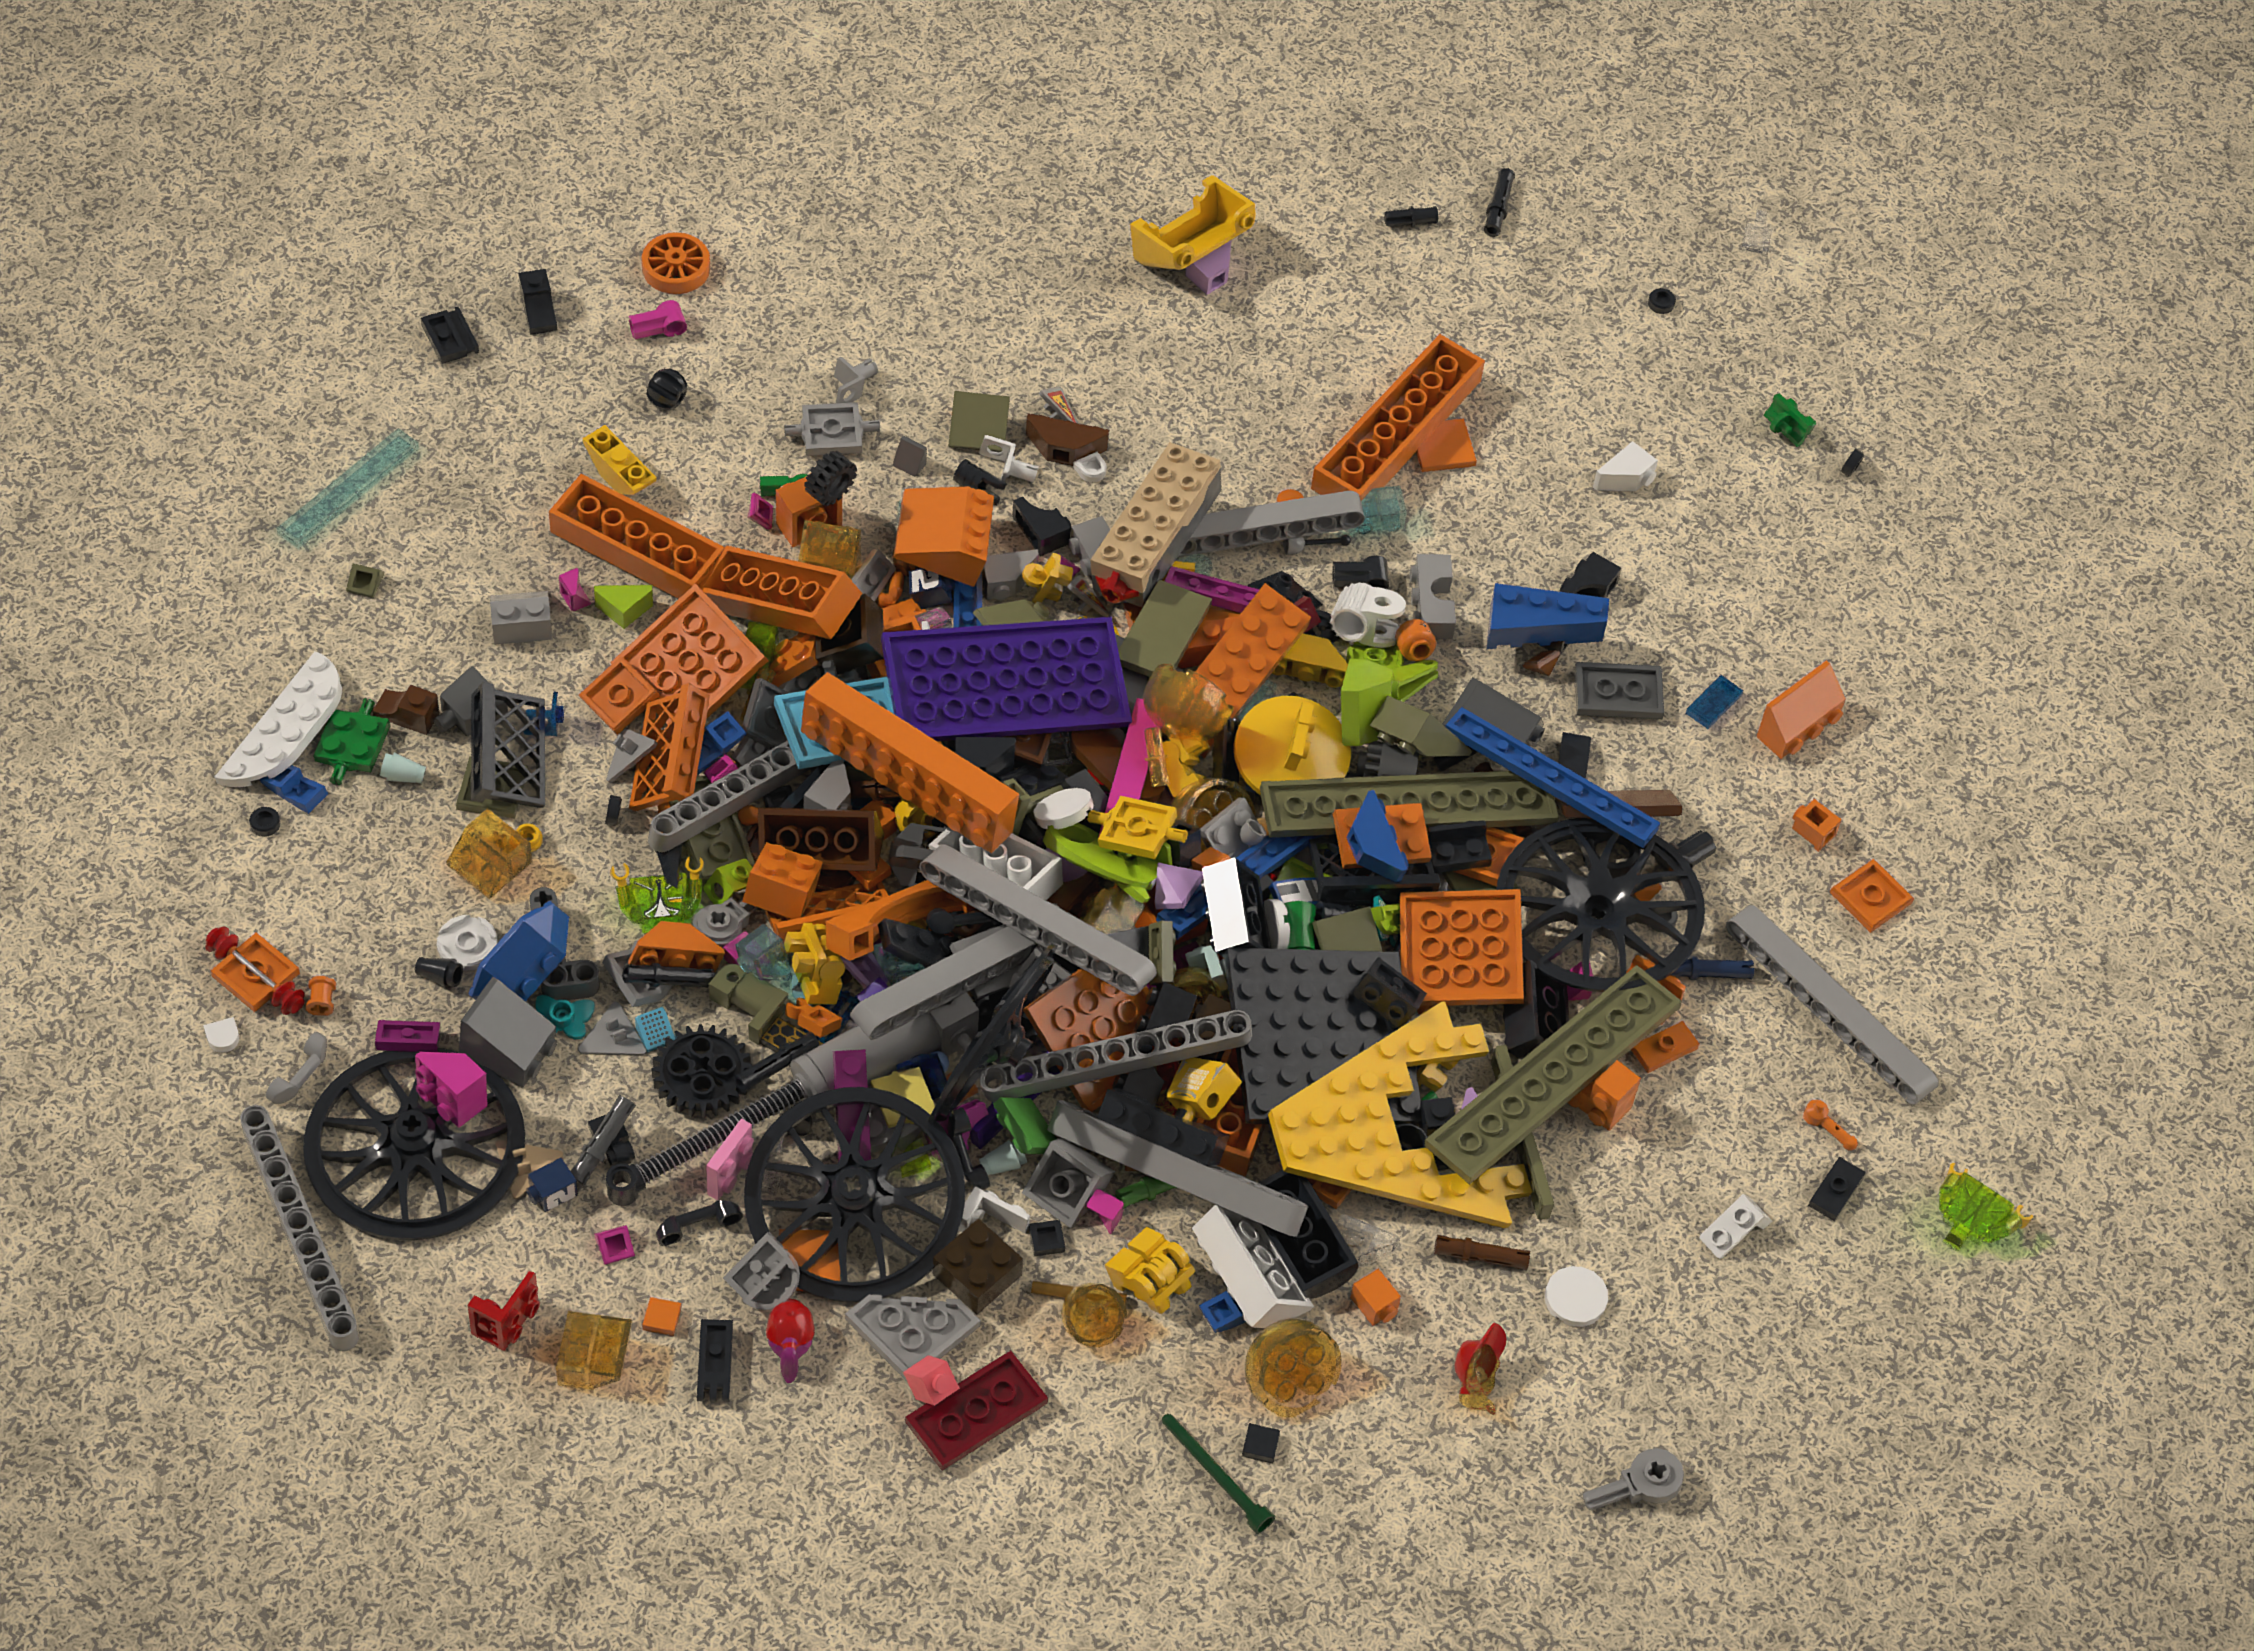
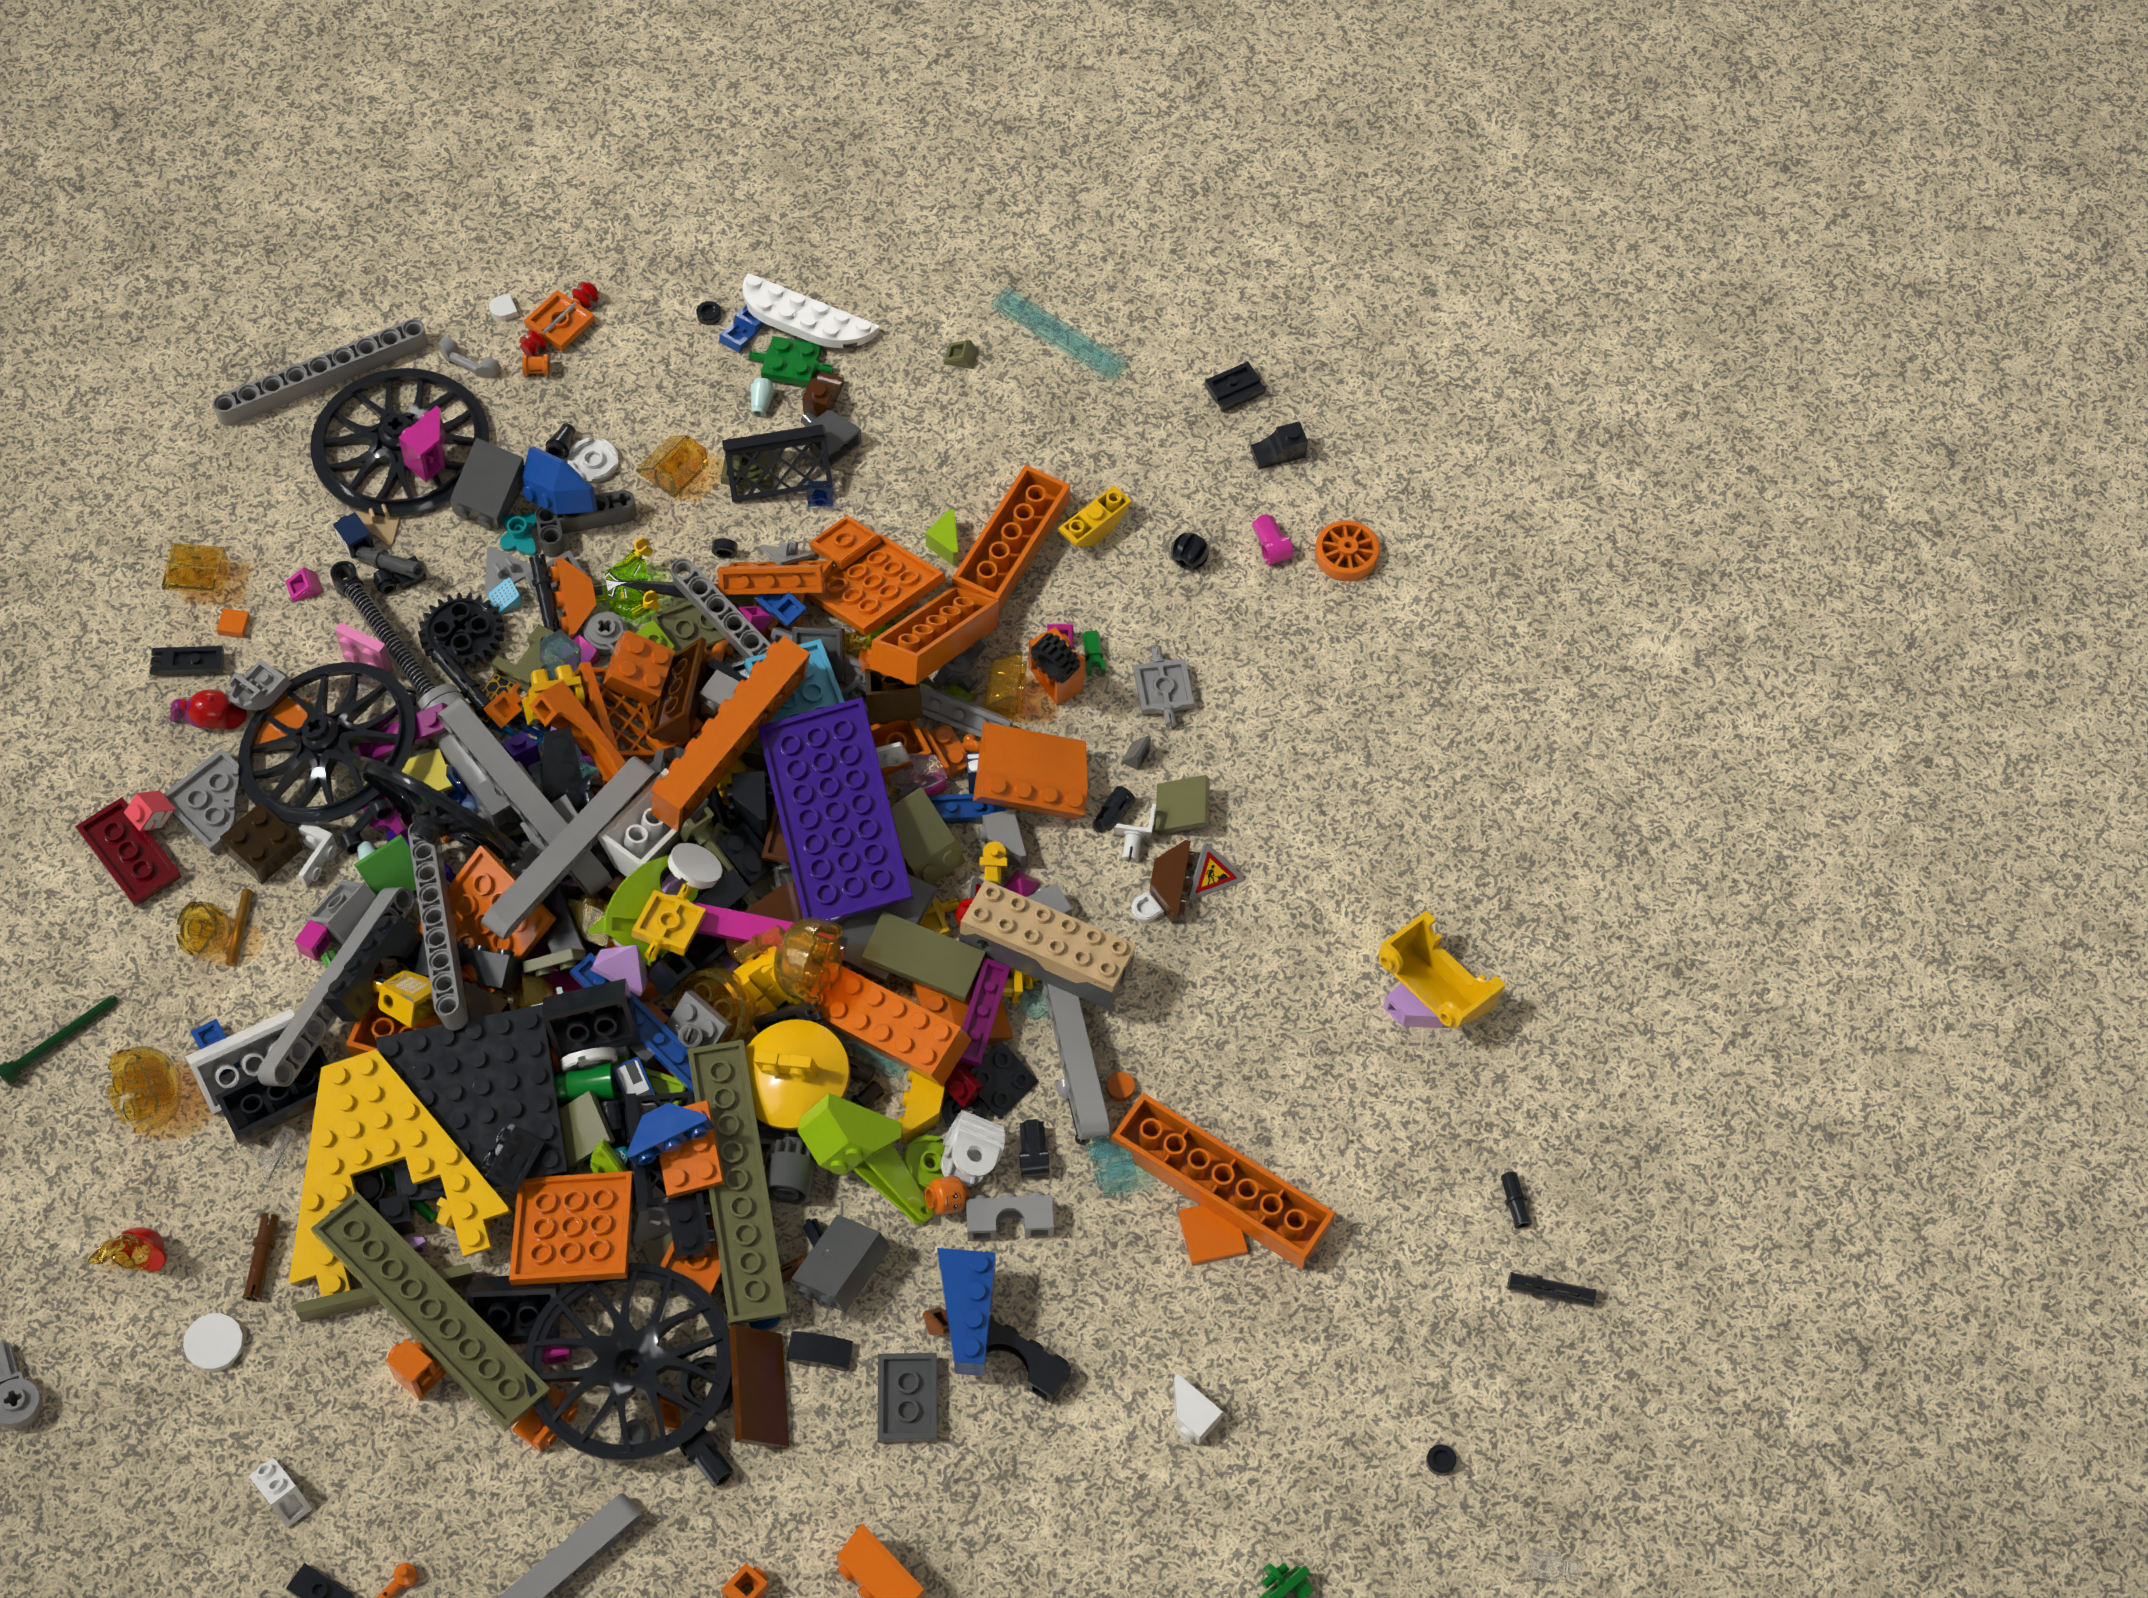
camera: 90 degrees right, 5 degrees up
magenta plate [375,1020,441,1052] -> none
red bracket [467,1271,540,1351] -> none
light grey slope [490,591,552,645] -> none
yellow plate [513,823,543,853] -> none
dark pink slope [559,568,591,612] -> none
black bar [656,1200,743,1246] -> none
light grey bracket [834,357,878,404] -> none
black arch [1012,497,1071,557] -> none
black tile [1029,1220,1065,1257] -> none
yellow hips [1105,1227,1196,1314] -> none
orange slope [1191,847,1231,872] -> none
black tile [1242,1423,1281,1463] -> none
orange brick [1350,1268,1401,1326] -> none
olive slope [1370,696,1472,756] -> none
blue plate [1445,707,1660,848] -> none
orange plate [1631,1021,1700,1073] -> none
dark blue pin [1663,956,1754,980] -> none
tile [1685,675,1744,729] -> none

